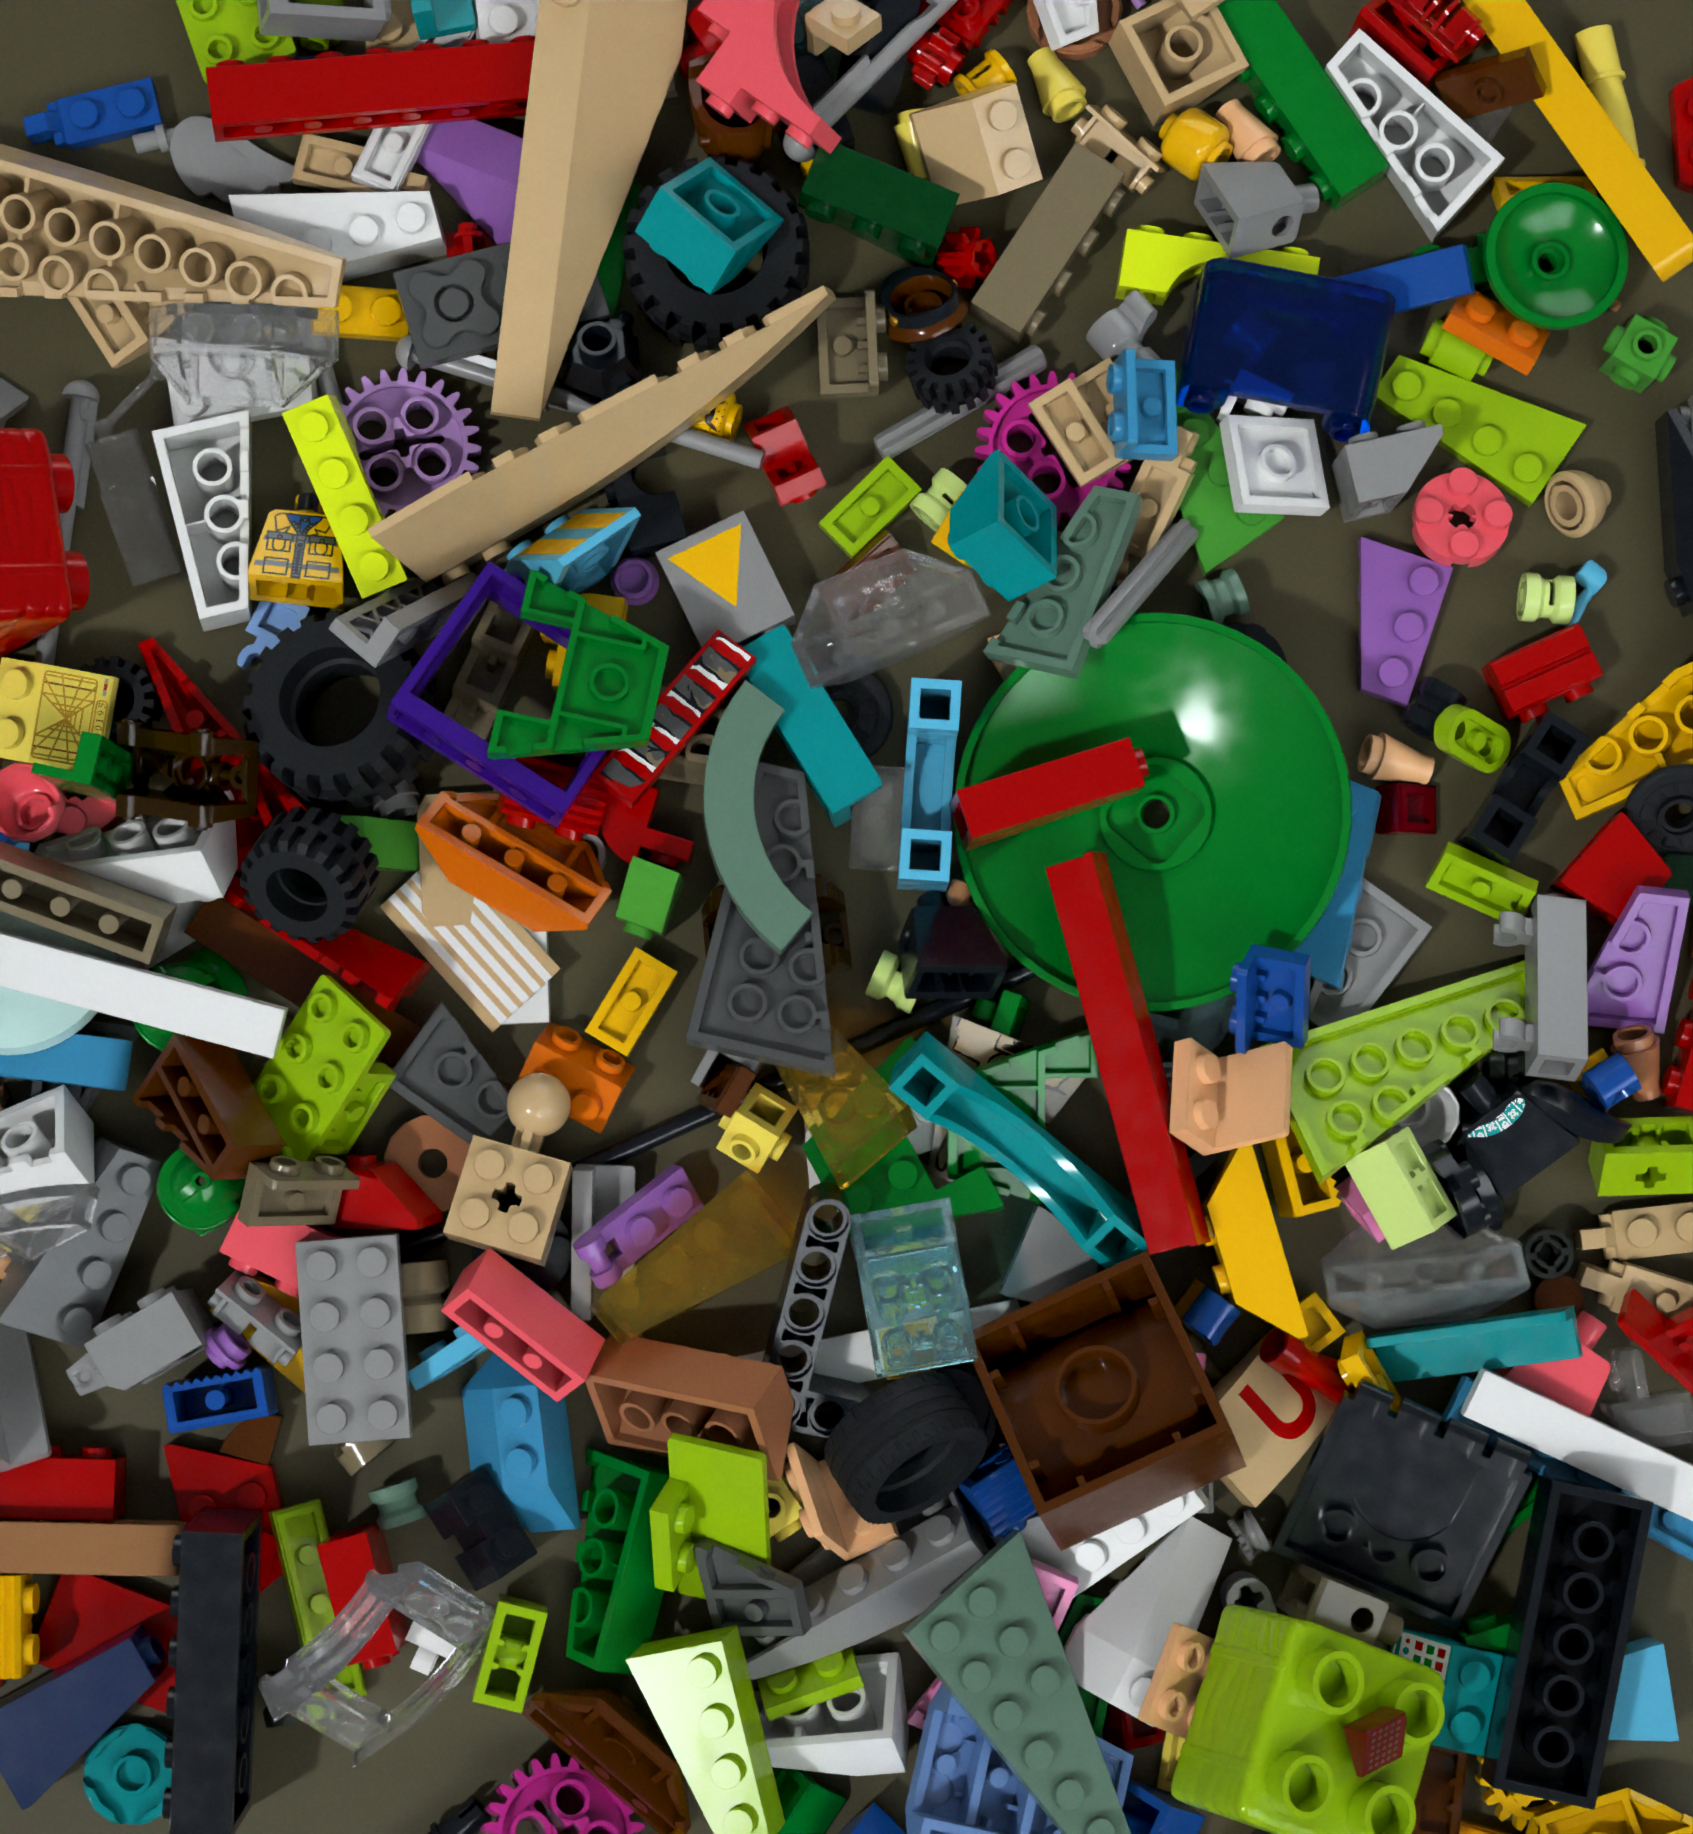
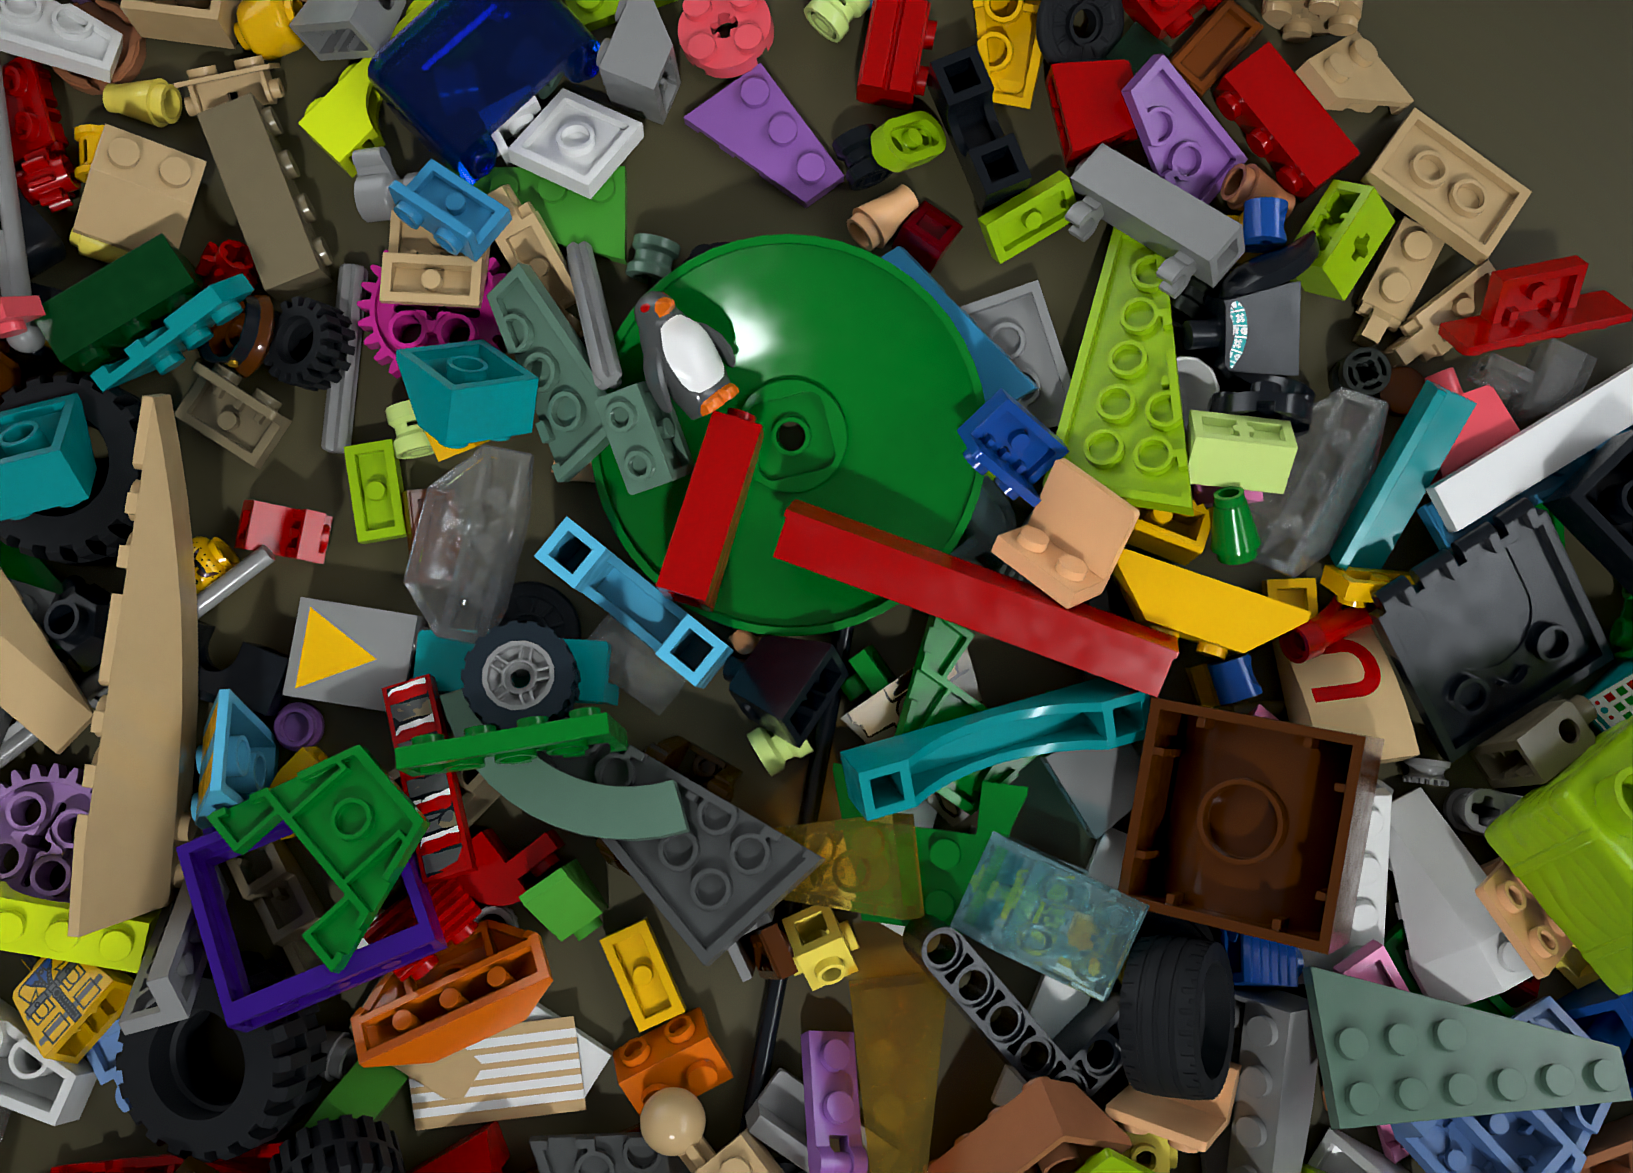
camera: 55 degrees left, 0 degrees up
none -> teal wing [90,273,255,392]
none -> green wing [394,707,629,777]
none -> black wheel [461,620,581,730]
none -> sand green bracket [595,381,695,495]
none -> animal [634,291,739,420]
none -> green cone [1210,486,1261,565]

